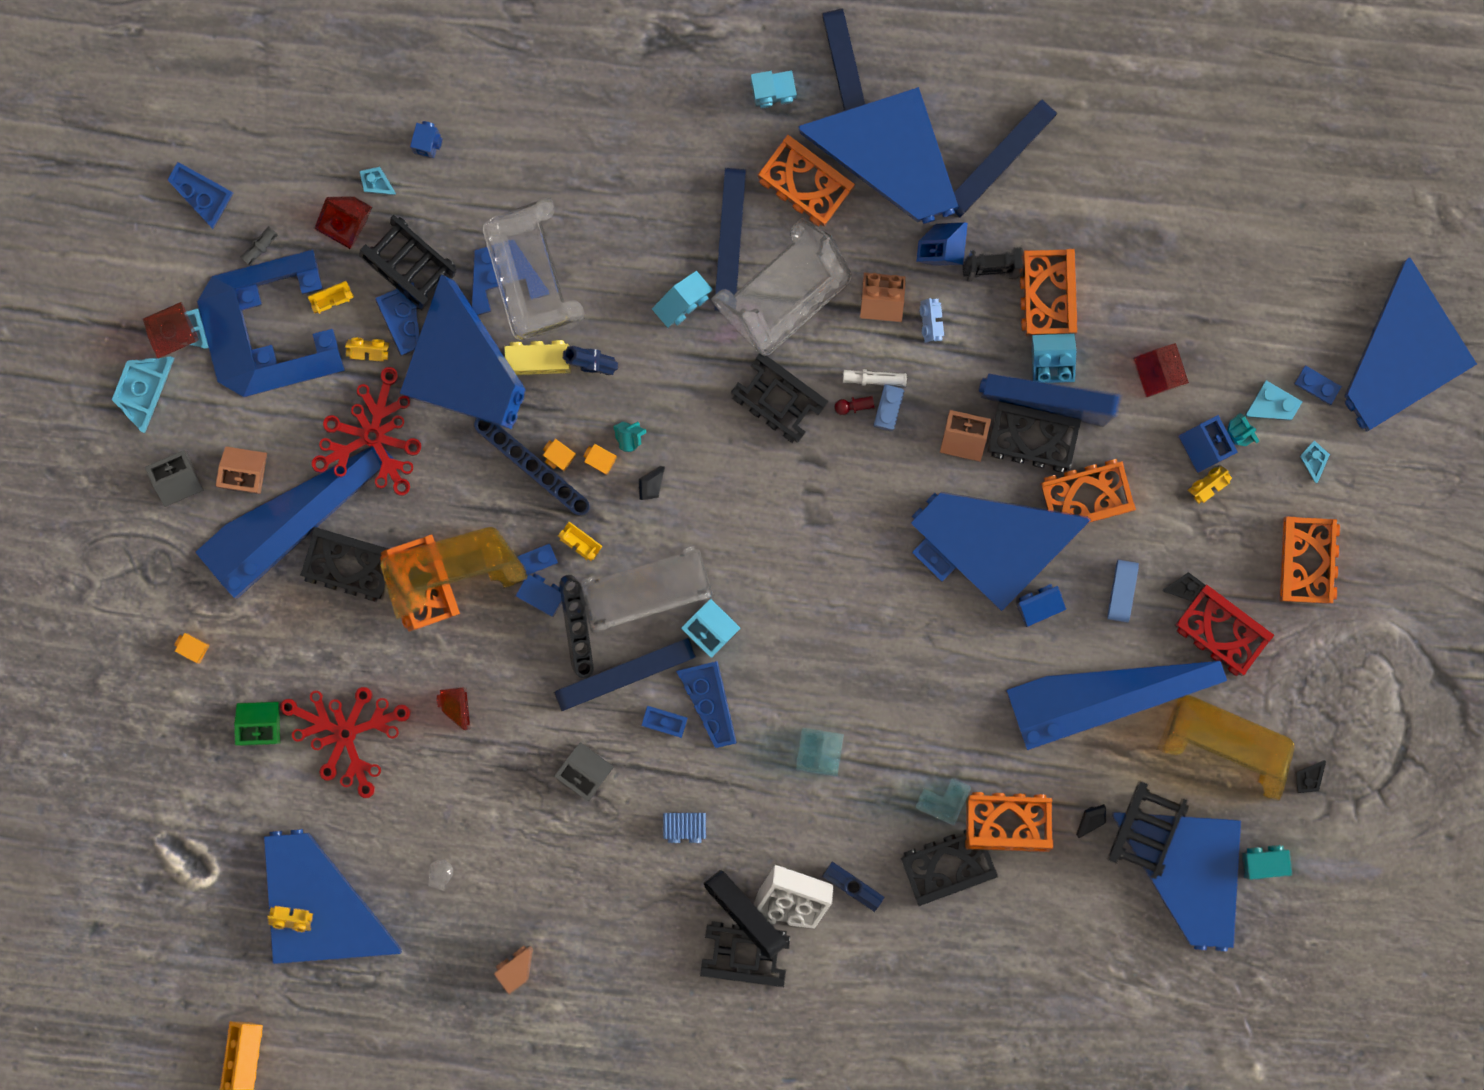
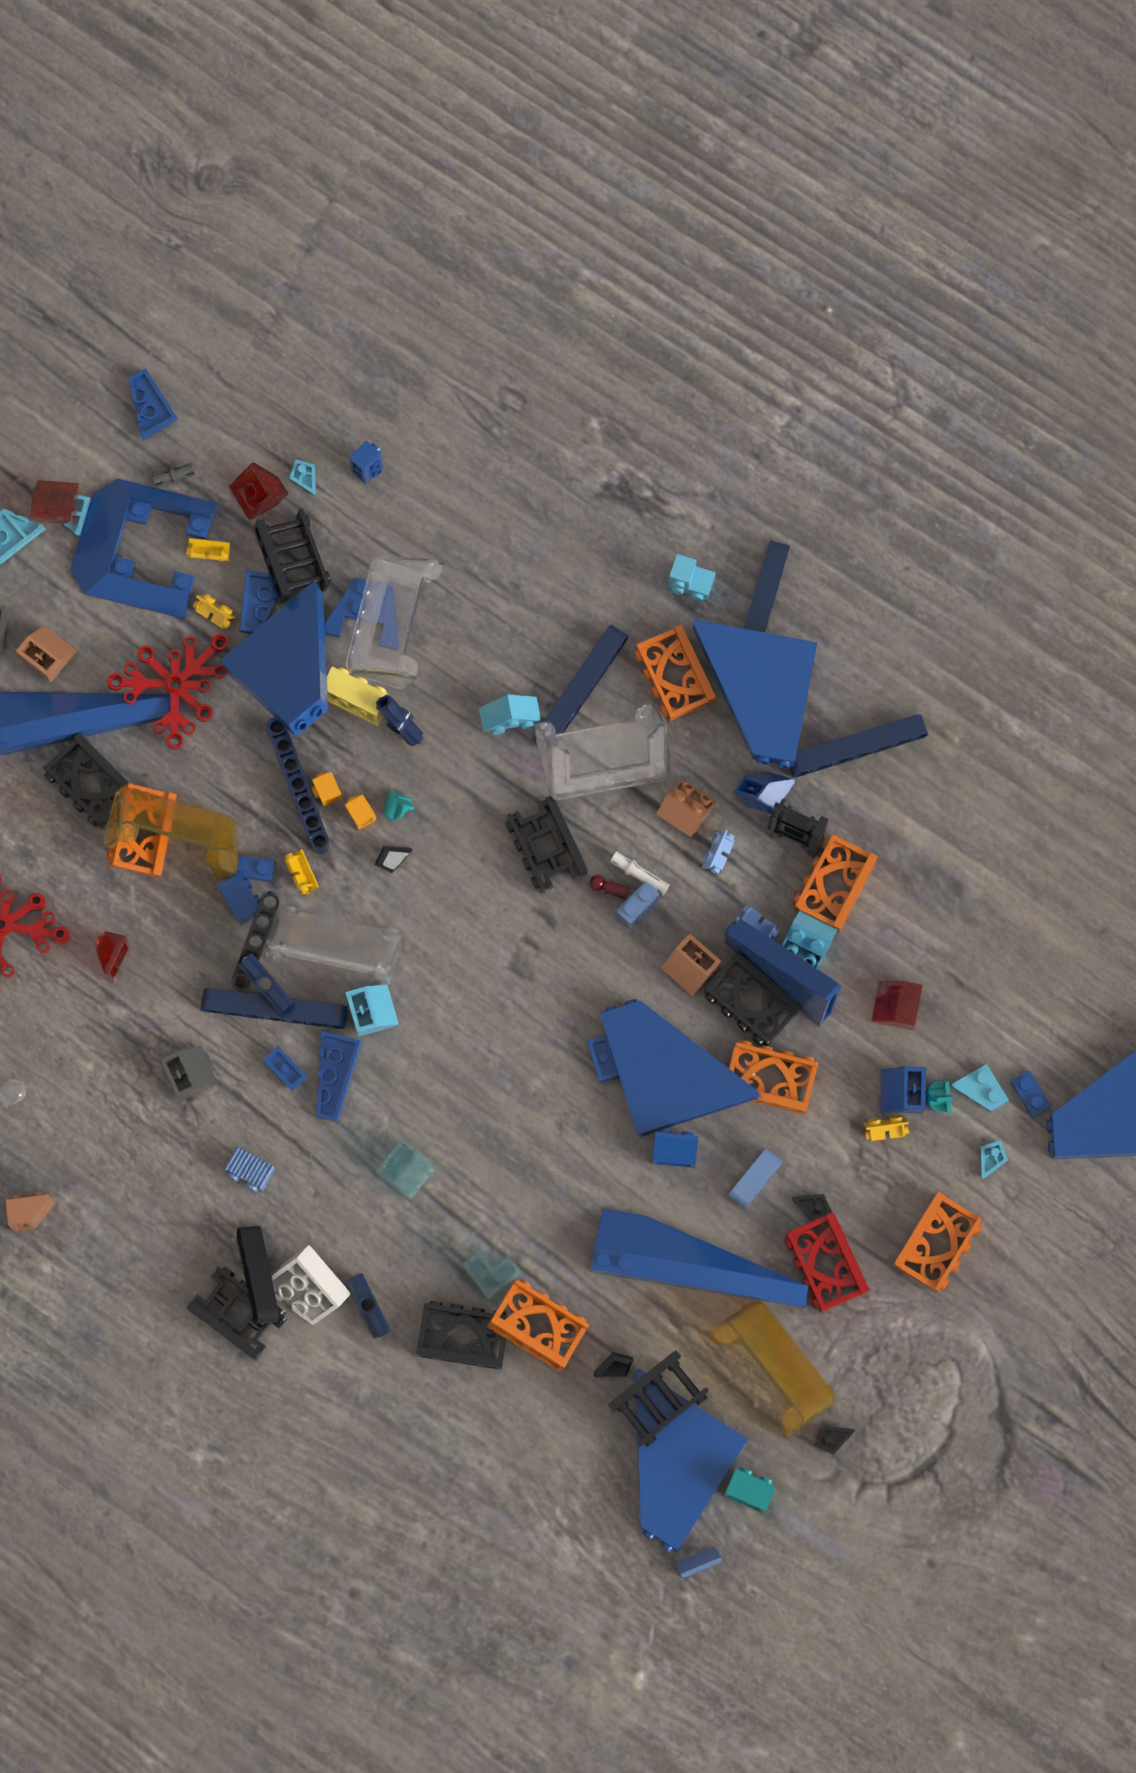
camera: 25 degrees right, 10 degrees down
none -> dark blue piece [238,953,294,1014]
none -> medium blue slope [676,1547,722,1579]
none -> medium blue hinge [735,905,780,940]

